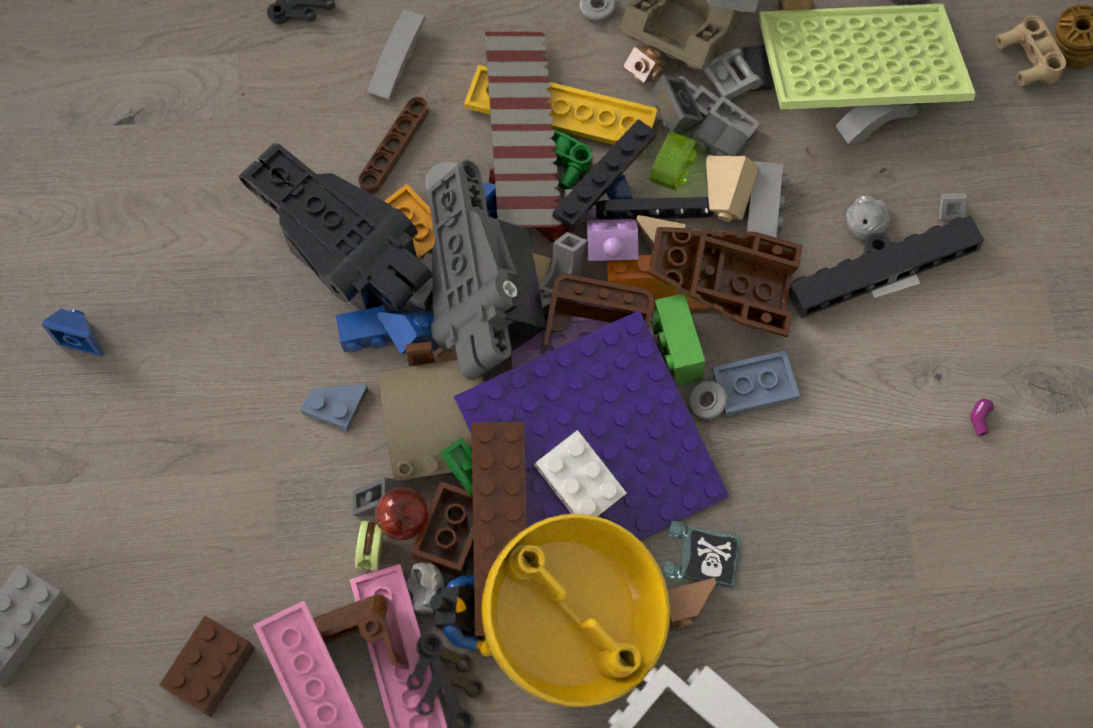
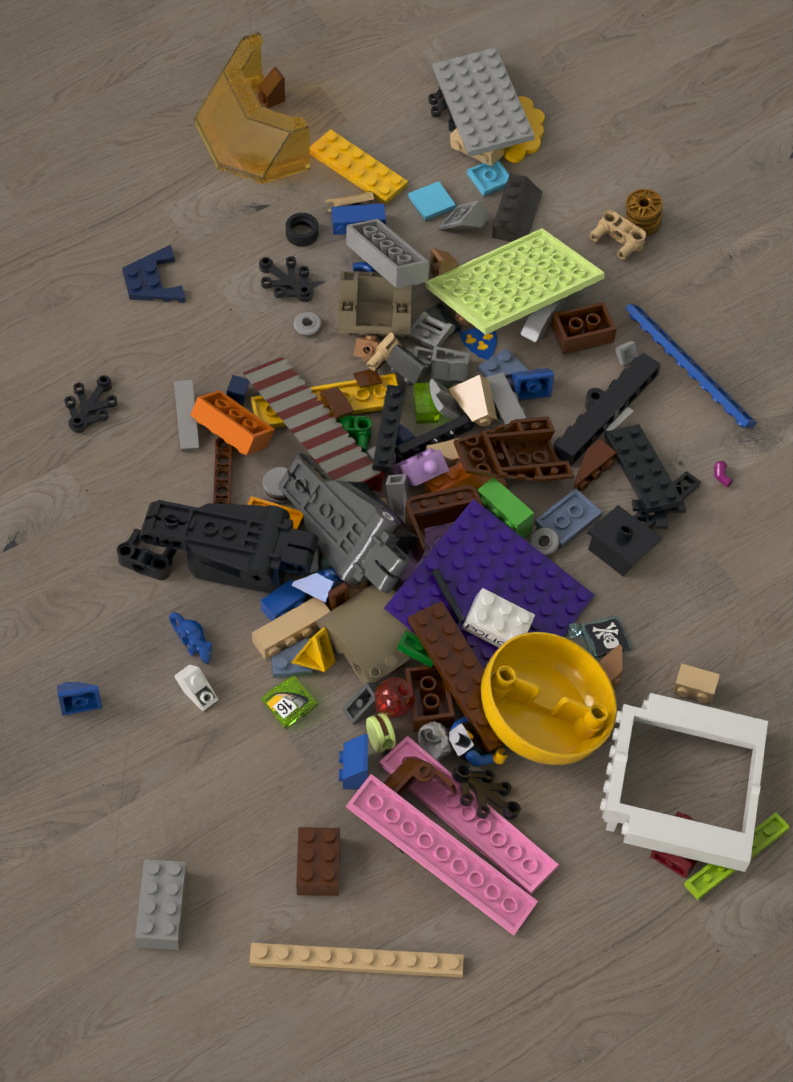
camera: 35 degrees left, 10 degrees down
light grey hair [846,195,891,240] -> none
none -> black piece [117,529,177,580]
none -> blue animal [169,612,212,664]
none -> white slope [174,665,219,711]
none -> orange brick [190,390,275,455]
none -> dark blue panel [226,375,250,406]
none -> tan brick [252,597,330,659]
none -> slope [260,675,318,729]
none -> yellow slope [291,627,336,672]
none -> reddish brown slope [320,387,354,420]
none -> blue slope [339,734,368,789]
none -> reddish brown piece [353,360,385,388]
none -> tan arm [366,332,402,371]
none -> light grey slope [430,379,461,420]
none -> black bar [431,568,465,624]
none -> blue sticker [458,328,497,360]
none -> sand blue wing [478,348,529,379]
none -> blue slope [511,368,554,401]
none -> reddish brown brick [551,302,616,354]
none -> reddish brown slope [573,439,616,491]
none -> black piece [587,471,701,576]
none -> black plate [604,424,683,514]
none -> blue plate [625,303,757,428]
none -> tan brick [673,663,720,704]

